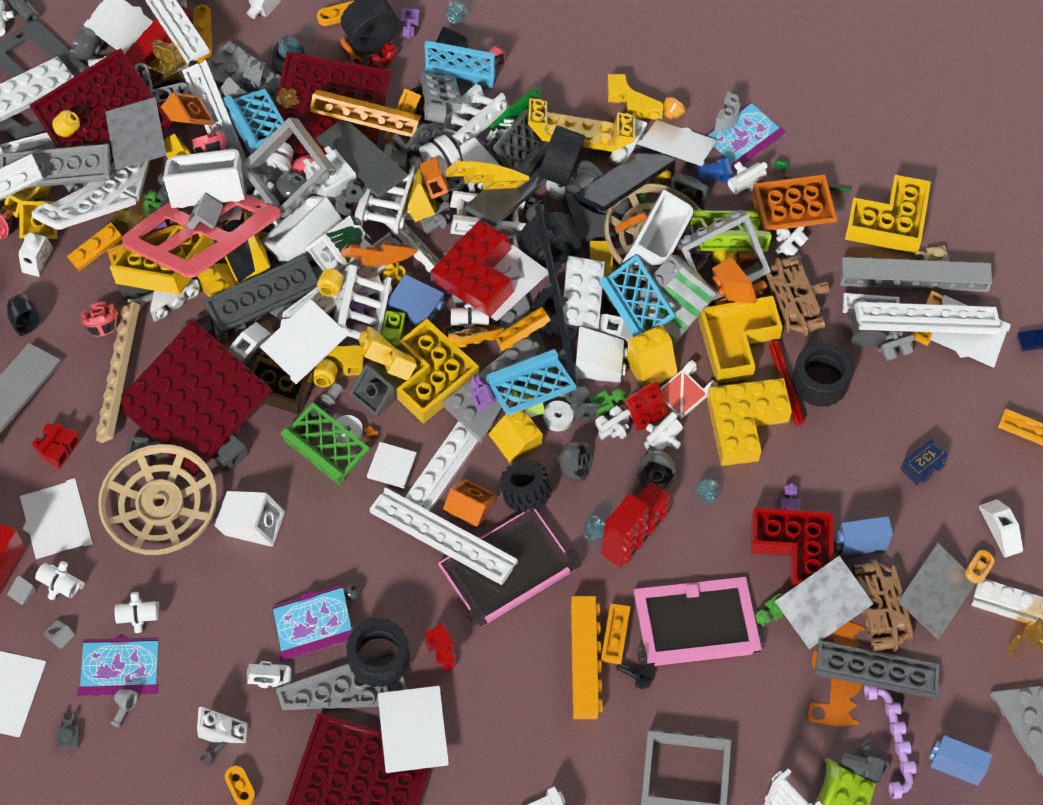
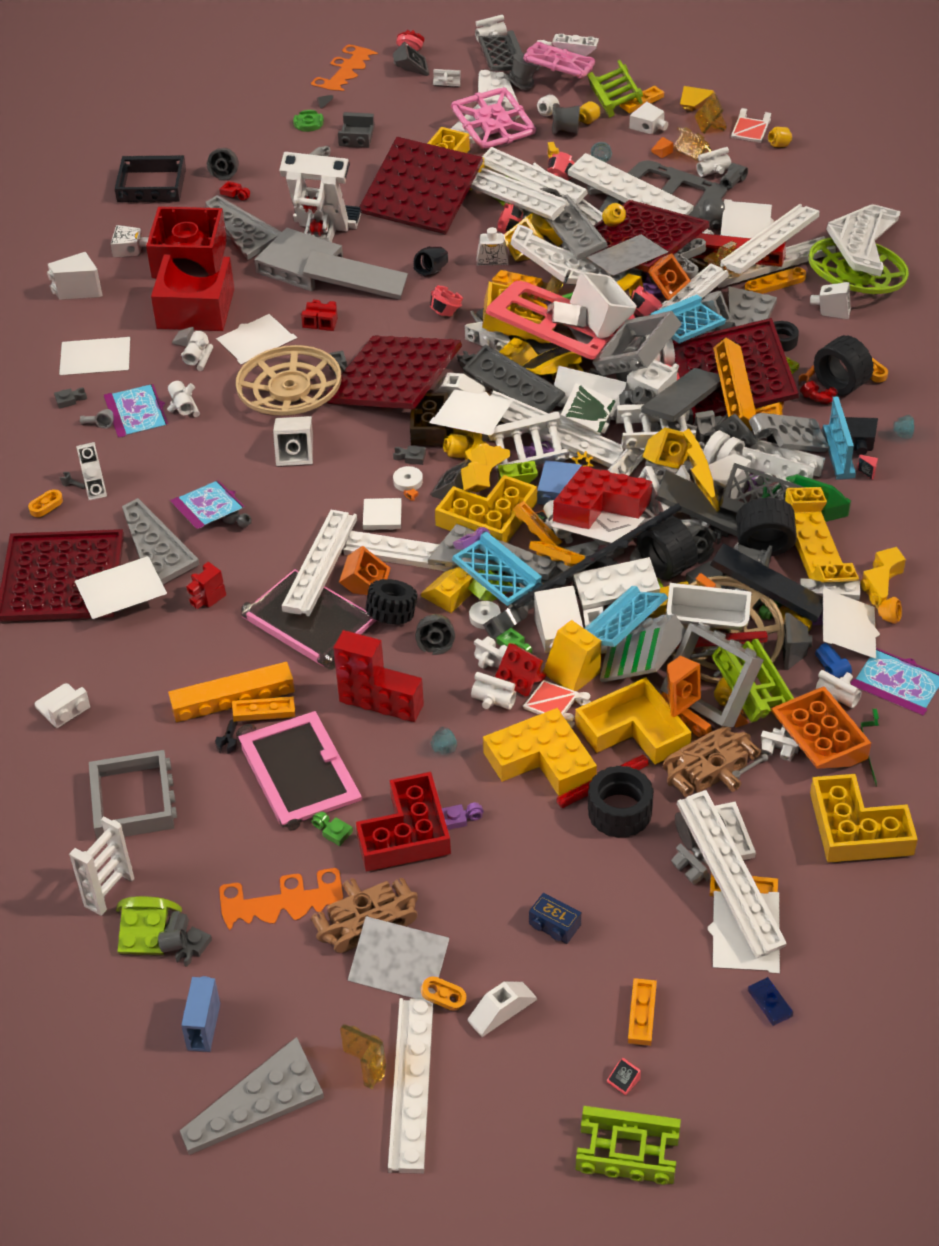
camera: 75 degrees right, 15 degrees down
light grey slope [43,619,74,649] -> none
tan plate [95,302,140,443] -> none
dark grey brick [216,435,248,470] -> none
light grey brick [242,59,265,90] -> none
white piece [246,661,291,688] -> none
clear yellow plant [276,88,298,109] -> none
clear light blue cone [278,35,301,58] -> none
bright green fence [280,402,370,486] -> none
yellow head [317,268,344,297] -> none
light grey pin [321,383,343,407] -> none
orange slope [341,242,417,267] -> none
black tyre [346,617,410,687] -> none
medium lavender plate [401,8,419,39] -> none
orange slope [420,157,451,199] -> none
dark grey cylinder [637,451,676,488] -> none
light grey cylinder [715,91,740,132] -> none
flat silver sticker [775,556,874,649] -> none
dark grey tile [815,640,940,699] -> none
medium blue brick [834,516,893,557] -> none
light grey brick [840,256,992,292] -> none
lavender bar [864,685,916,799] -> none
tan plate [914,245,950,262] -> none

